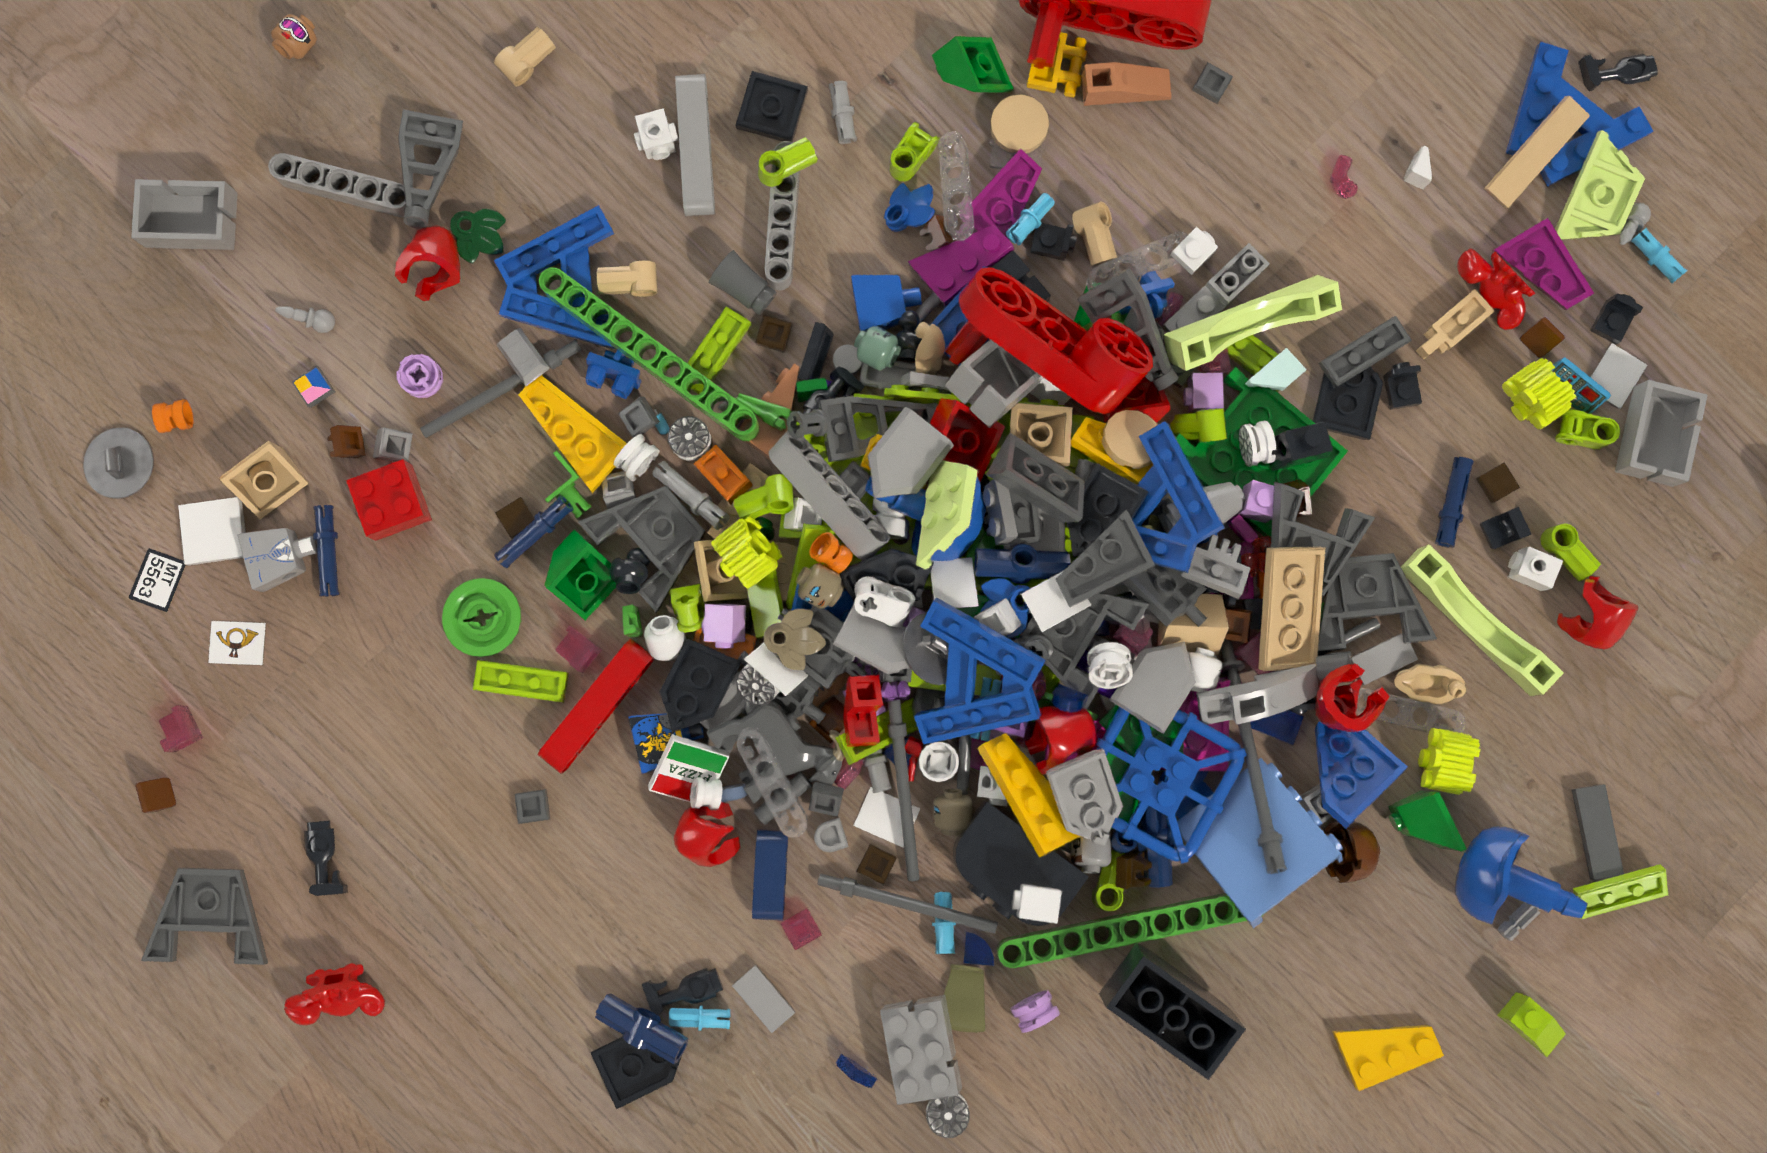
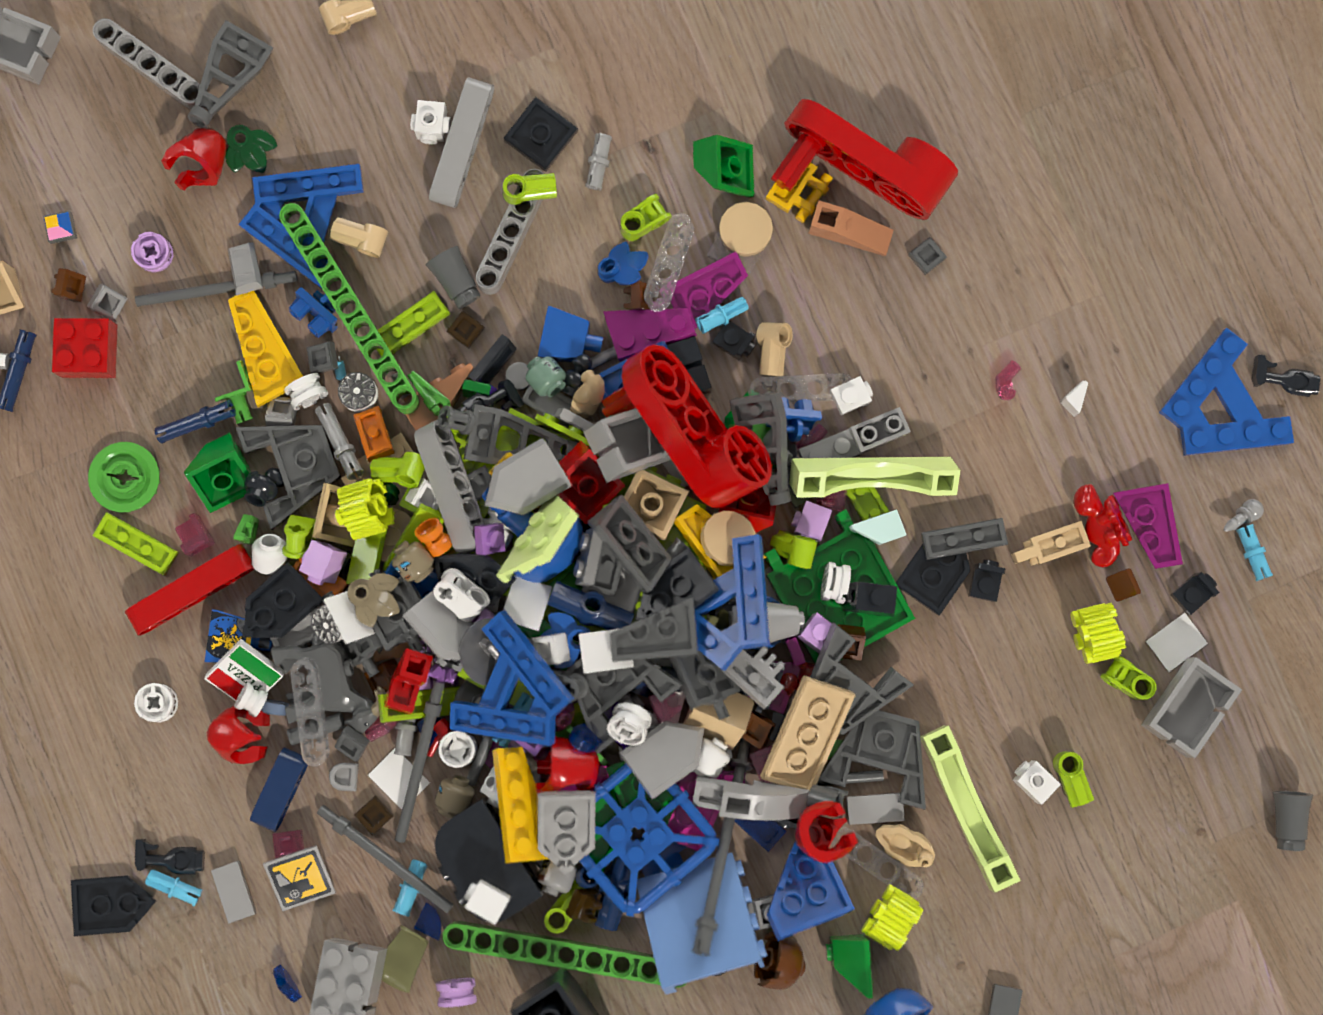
camera: 20 degrees right, 0 degrees up
light grey bar [275,306,335,333] -> none
dark brown tile [495,497,535,539] -> none
dark grey tile [515,789,550,824] -> none
dark blue piece [595,993,689,1064] -> none
dark blue pin [1435,457,1474,548] -> none
dark brown tile [1476,462,1520,504] -> none
black bracket [1480,507,1531,550] -> none
tan tile [1484,96,1590,208] -> none
slope [1552,357,1611,414] -> none
yellowish green wing [1555,130,1645,240] -> none
red piece [1557,576,1639,649] -> none
none -> white wheel [134,683,178,723]
none -> piece [263,845,336,911]
none -> medium lavender plate [474,522,505,555]

